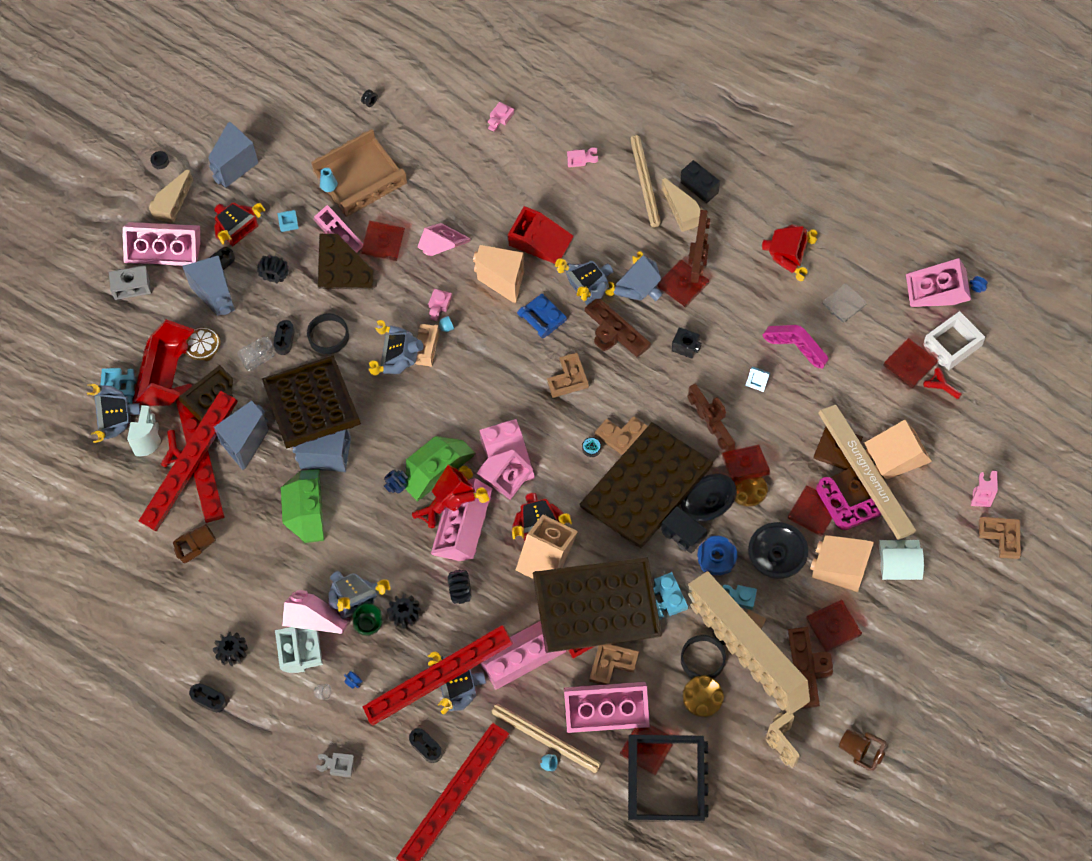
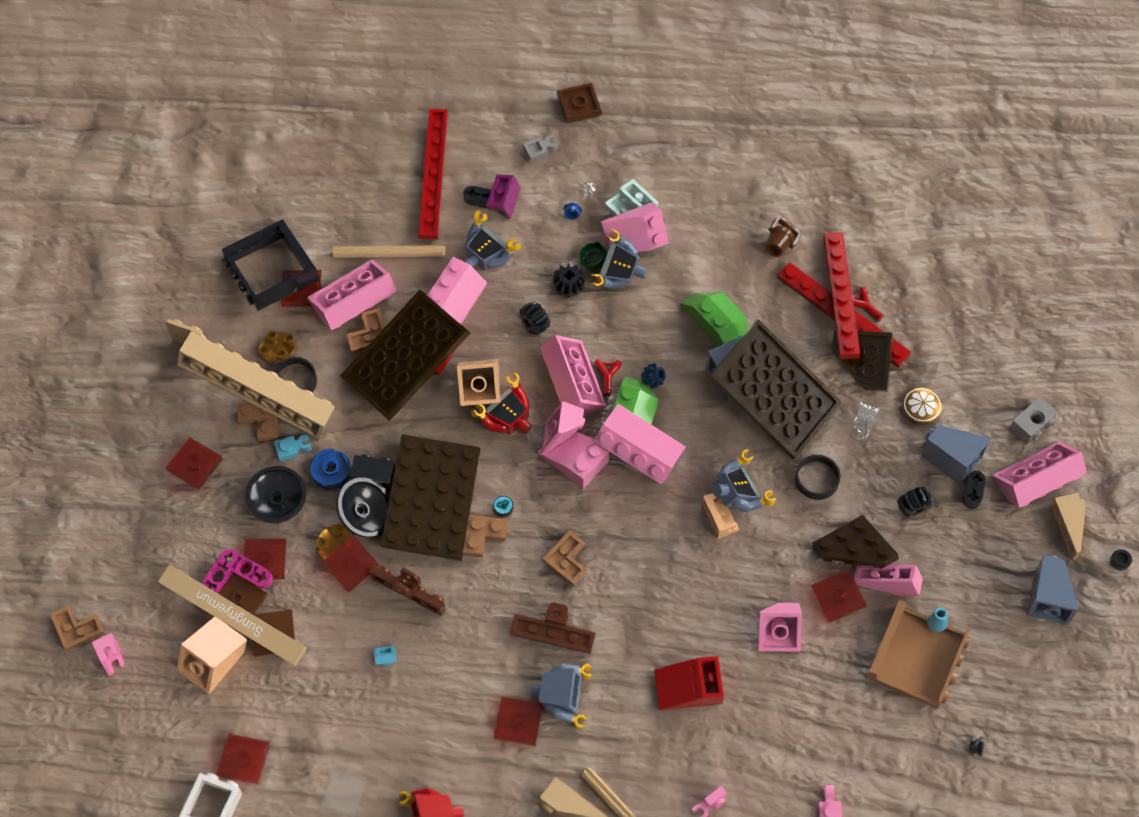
camera: 145 degrees right, 0 degrees up
torso [86,384,141,443] -> none
medium azure plate [100,368,136,404] -> none
light aqua brick [127,405,161,456] -> none
red windscreen [133,319,194,406] -> none
black beam [189,683,226,713] -> none
black gear [213,631,248,667] -> none
torso [214,203,266,247] -> none
sand blue slope [214,401,269,470] -> none
black beam [273,320,295,355] -> none
medium azure plate [277,210,299,232] -> none
red plate [362,625,513,725] -> none
bright pink plate [428,289,452,321] -> none
red torso [431,465,490,514] -> none
medium azure hinge [439,316,454,332] -> none
light nougat slope [473,245,524,303] -> none
blue plate [517,293,567,338] -> none
medium azure hinge [540,754,558,771] -> none
torso [555,258,613,305] -> none
medium azure plate [653,572,688,620] -> none
black brick [671,327,702,359] -> none
copper plate [688,210,711,283] -> none
dark pink beam [763,325,829,369] -> none
copper plate [788,627,833,709] -> none
light nougat slope [810,535,874,592] -> none
reddish brown piece [839,729,887,771] -> none
light aqua brick [879,540,924,580] -> none
red piece [923,367,962,400] -> none
none -> magenta panel [486,174,521,218]
none -> reddish brown plate [557,83,602,124]
none -> bright pink slope [594,404,686,484]

